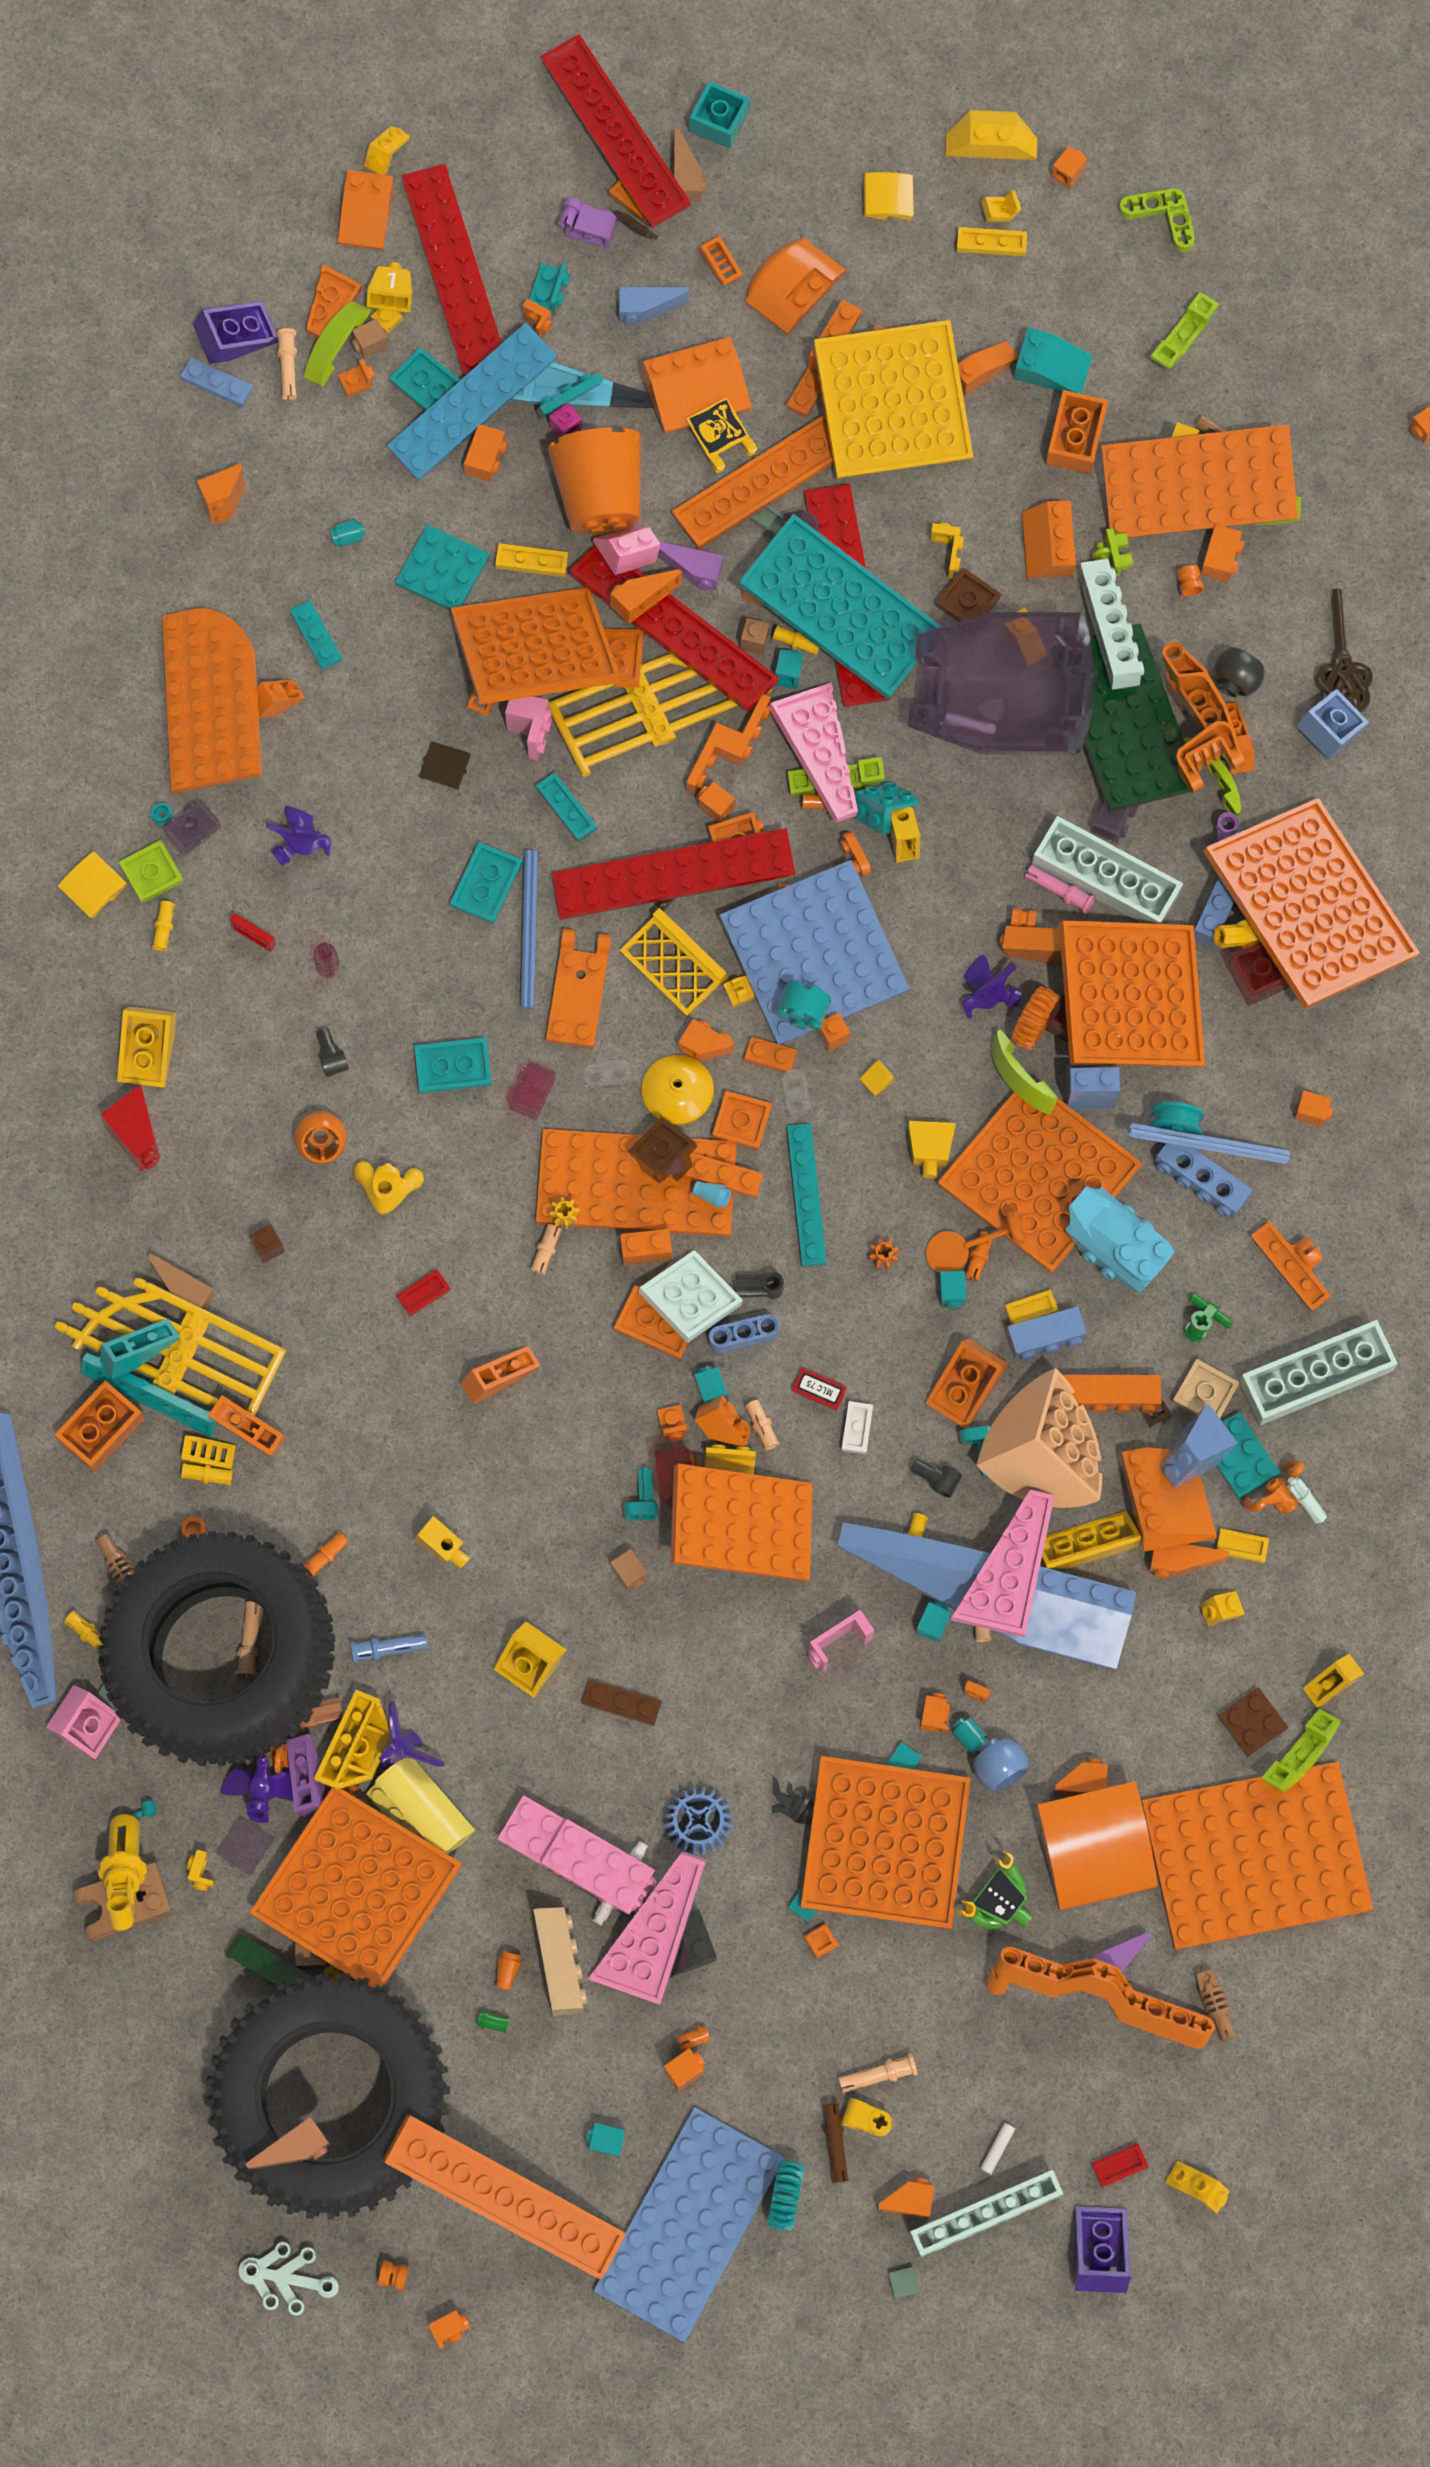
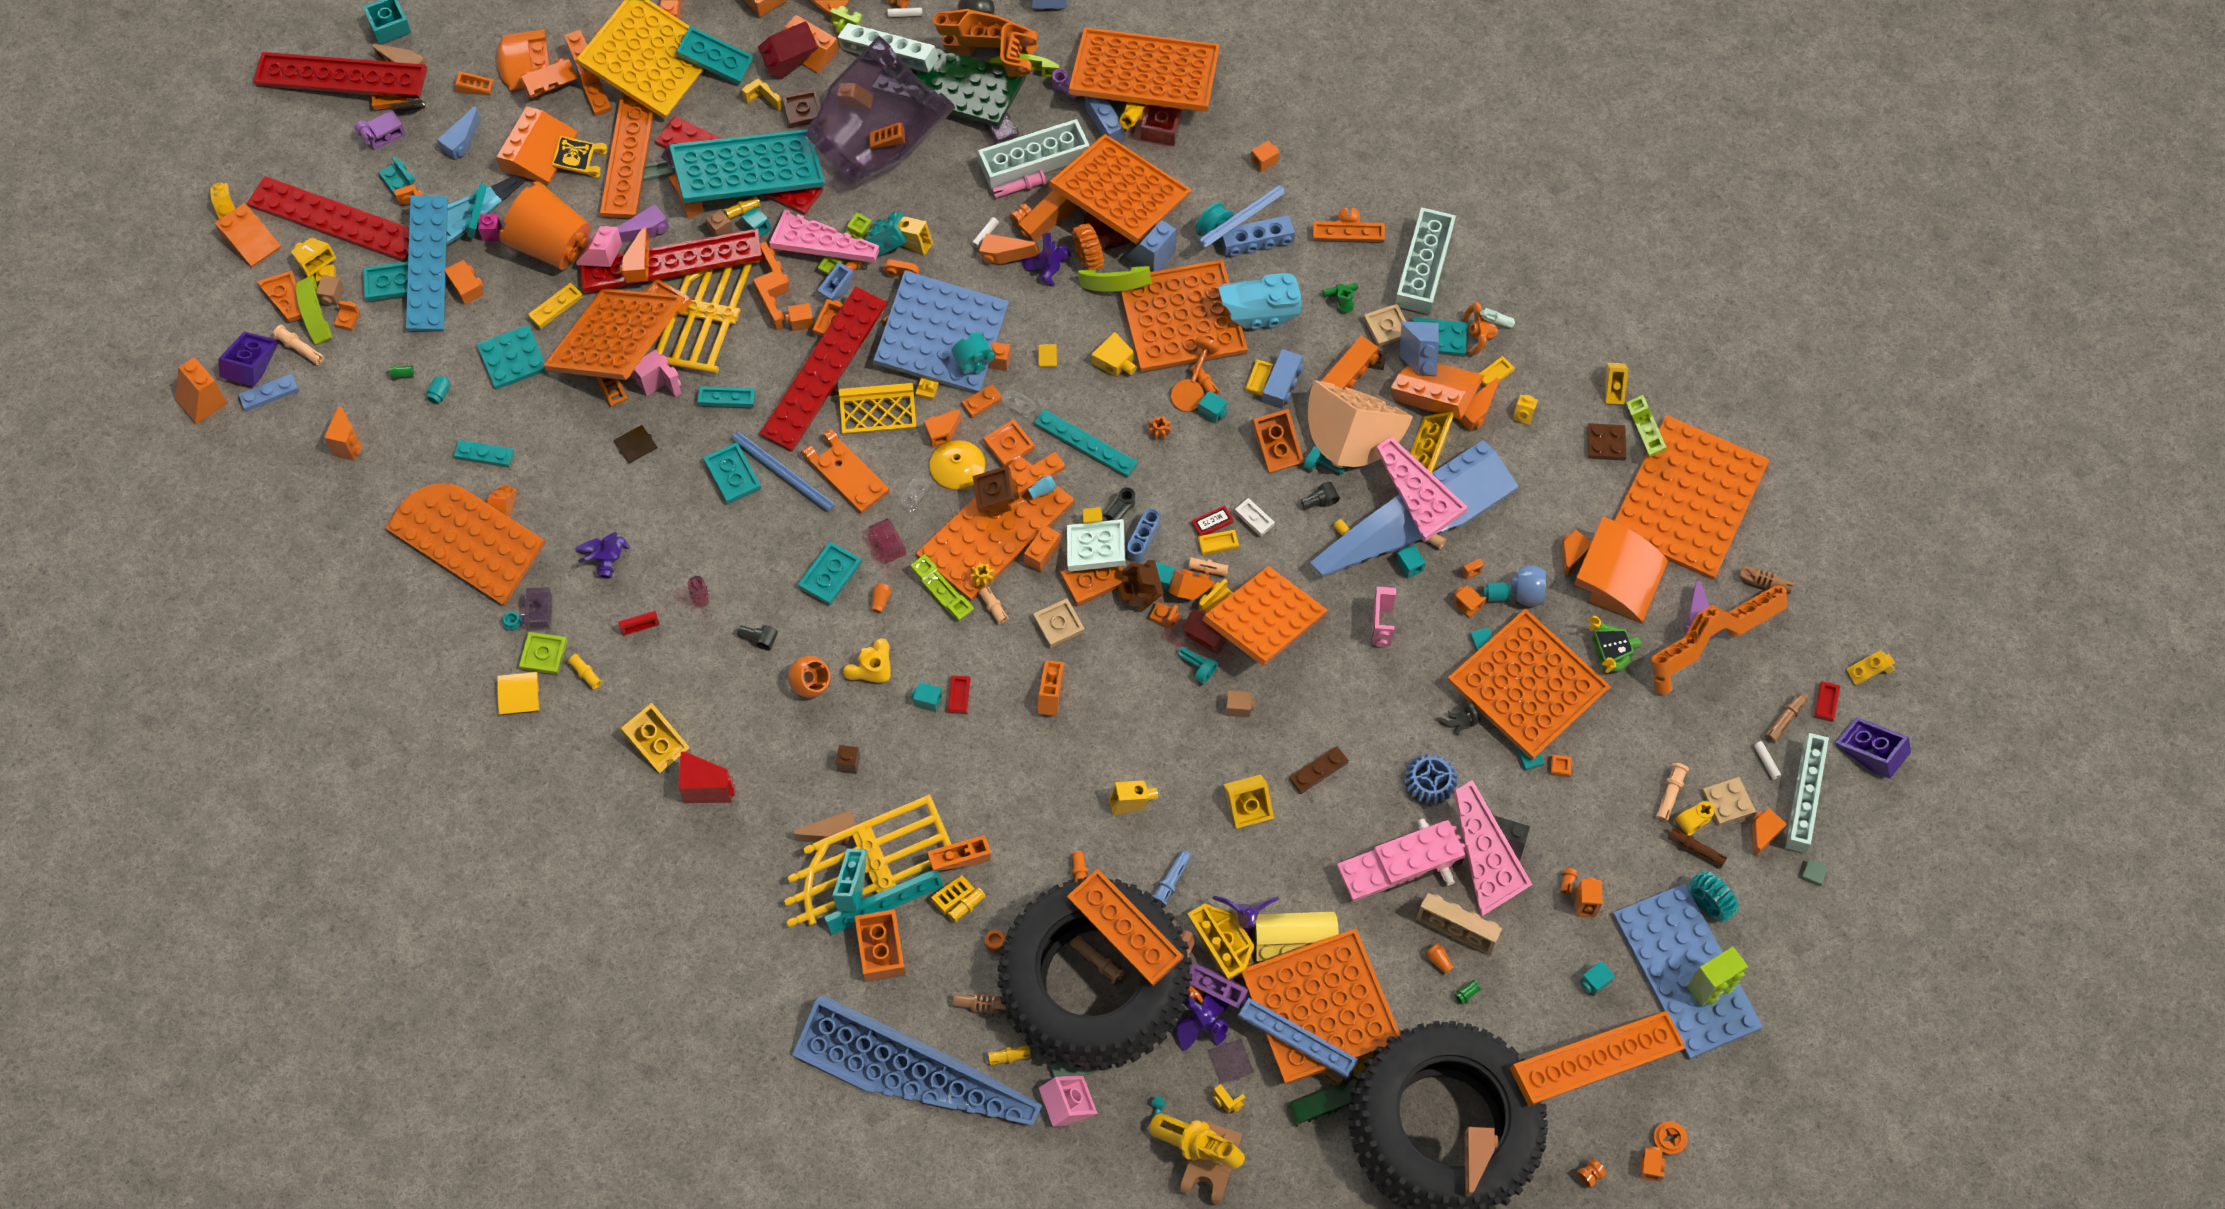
camera: 50 degrees left, 10 degrees down
none -> orange slope [175,357,228,424]
none -> green pin [390,365,414,380]
none -> orange wedge [520,58,578,100]
none -> teal plate [676,26,754,85]
none -> dark red slope [758,21,818,79]
none -> medium blue slope [818,262,854,301]
none -> orange slope [870,122,905,149]
none -> orange cone [871,583,892,613]
none -> white piece [888,8,922,17]
none -> lime slope [910,554,974,621]
none -> teal brick [911,682,943,712]
none -> white piece [971,217,999,249]
none -> orange slope [979,234,1039,264]
none -> tan plate [1033,598,1085,648]
none -> orange plate [1067,868,1184,986]
none -> yellow slope [1082,507,1103,523]
none -> reddish brown panel [1118,560,1163,612]
none -> yellow tile [1198,530,1239,555]
none -> medium blue tile [1238,998,1358,1079]
none -> orange gear [1653,1121,1688,1155]
none -> lime brick [1687,947,1748,1007]
none -> tan plate [1702,777,1756,826]
none -> medium nougat pin [1765,692,1808,743]

